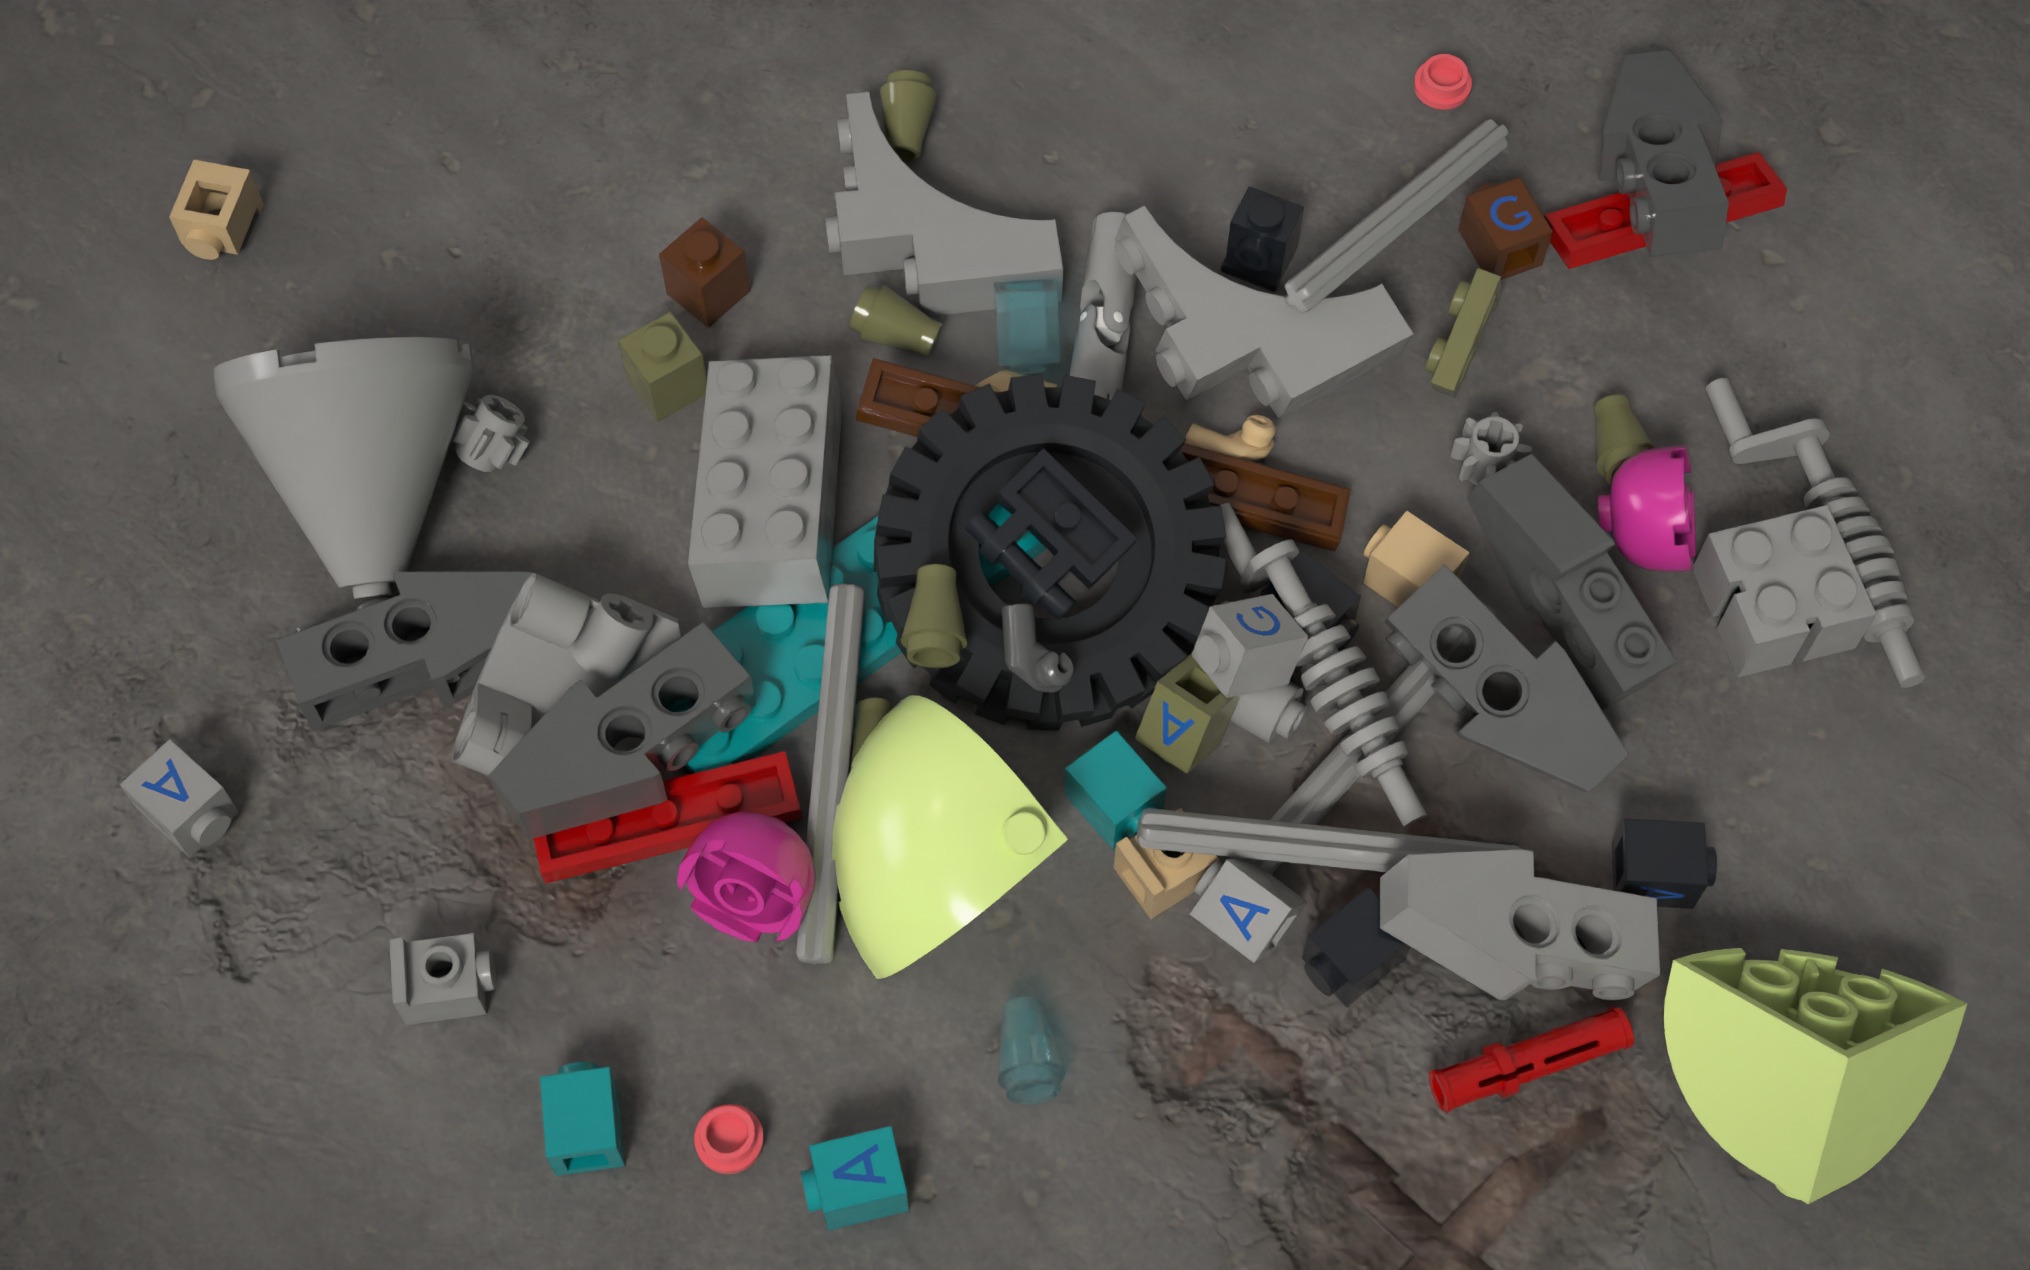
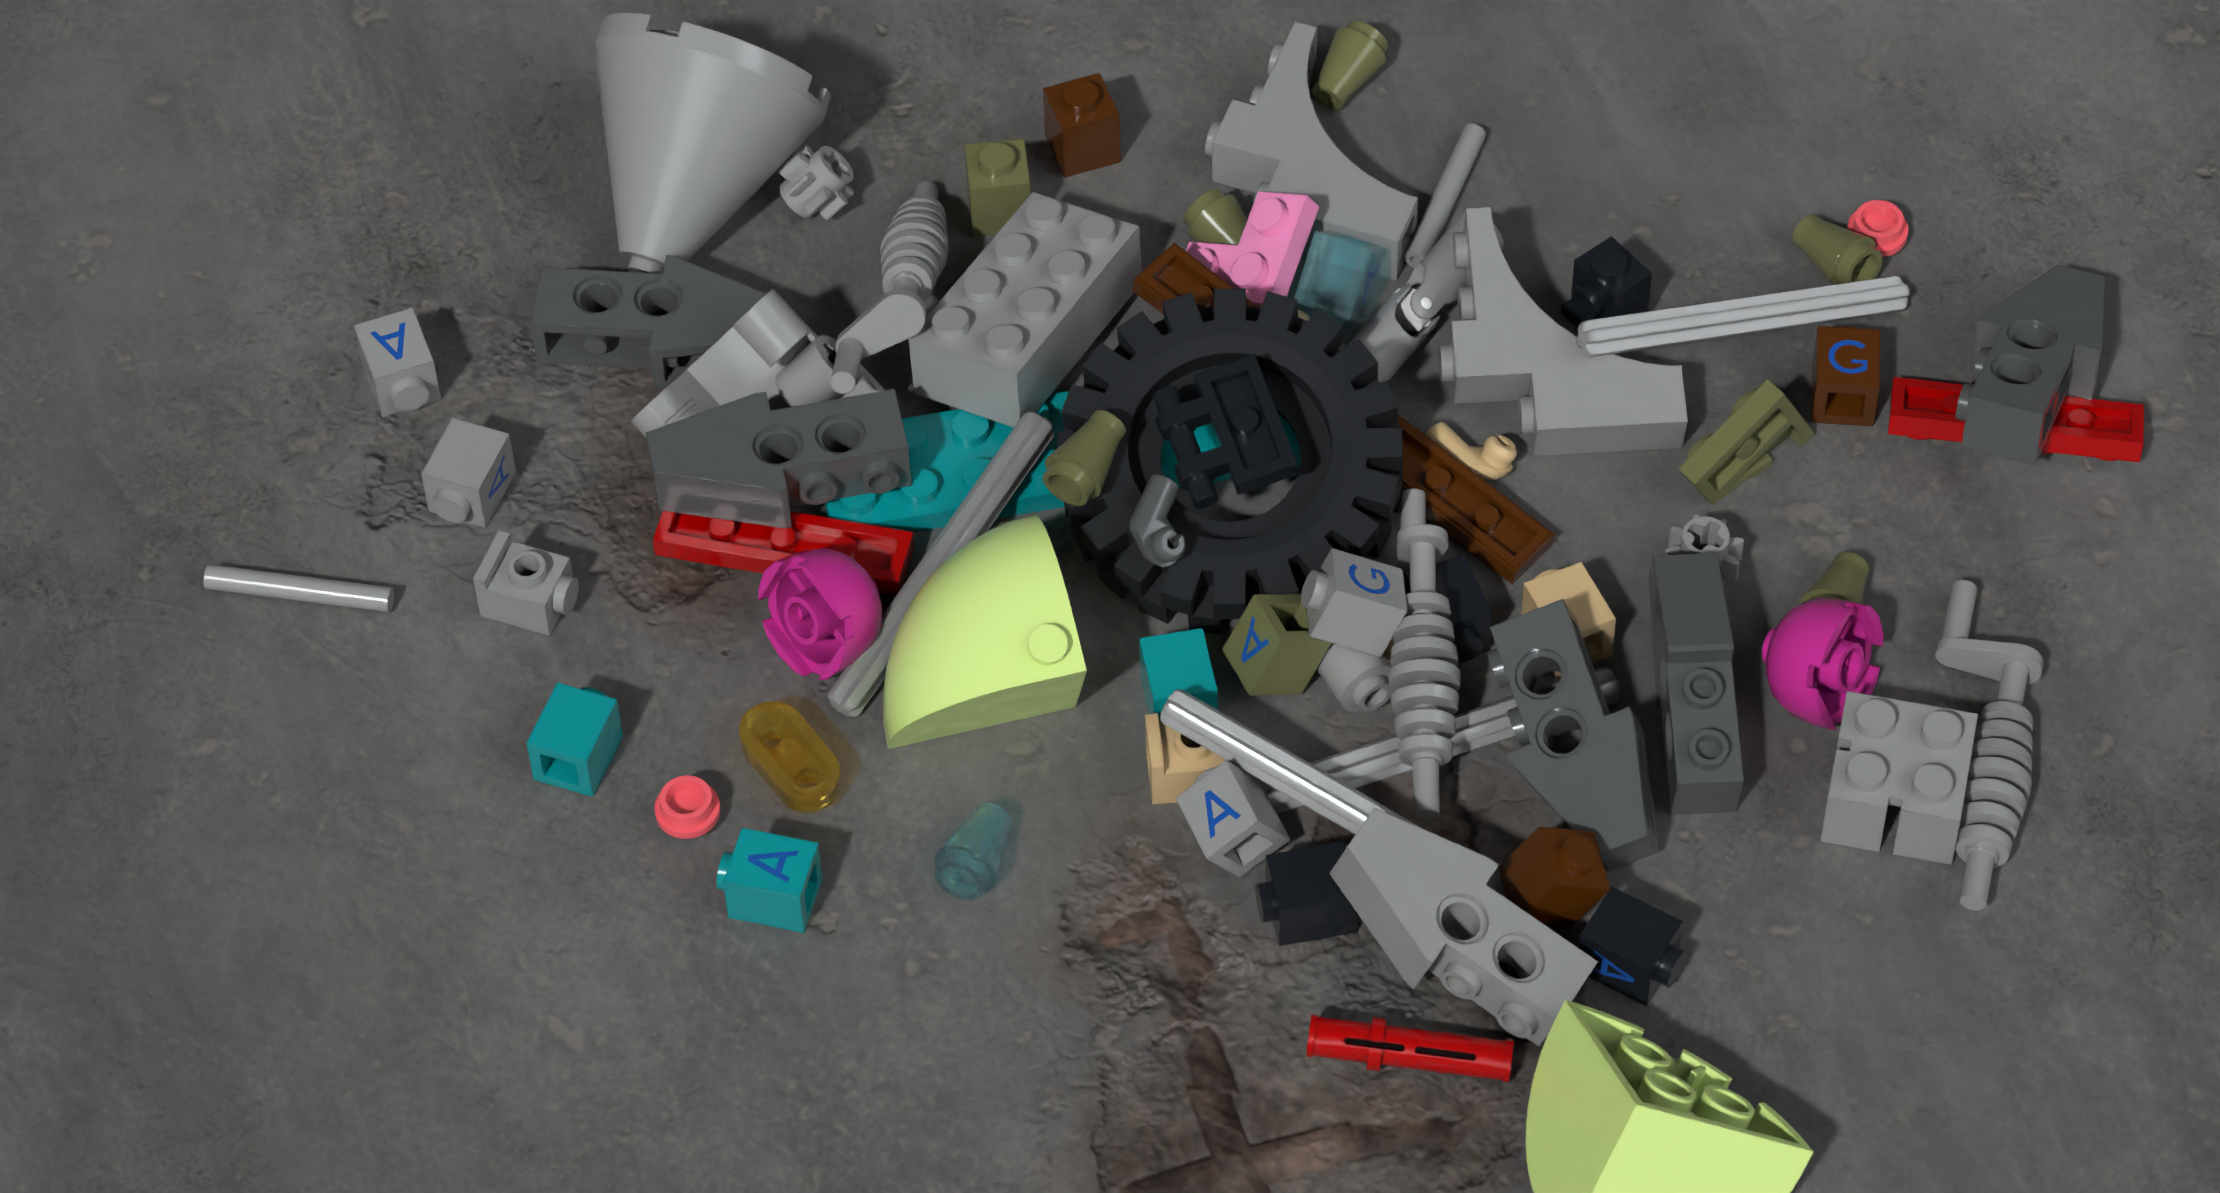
camera: 30 degrees right, 10 degrees down
none -> light grey bar [203,564,395,612]
none -> light grey brick [421,418,516,528]
none -> clear yellow plate [739,701,842,813]
none -> light grey piece [830,181,949,394]
none -> bright pink plate [1186,192,1319,308]
none -> light grey piece [1404,123,1486,268]
none -> reddish brown brick [1498,826,1610,929]
none -> olive cone [1792,214,1882,285]

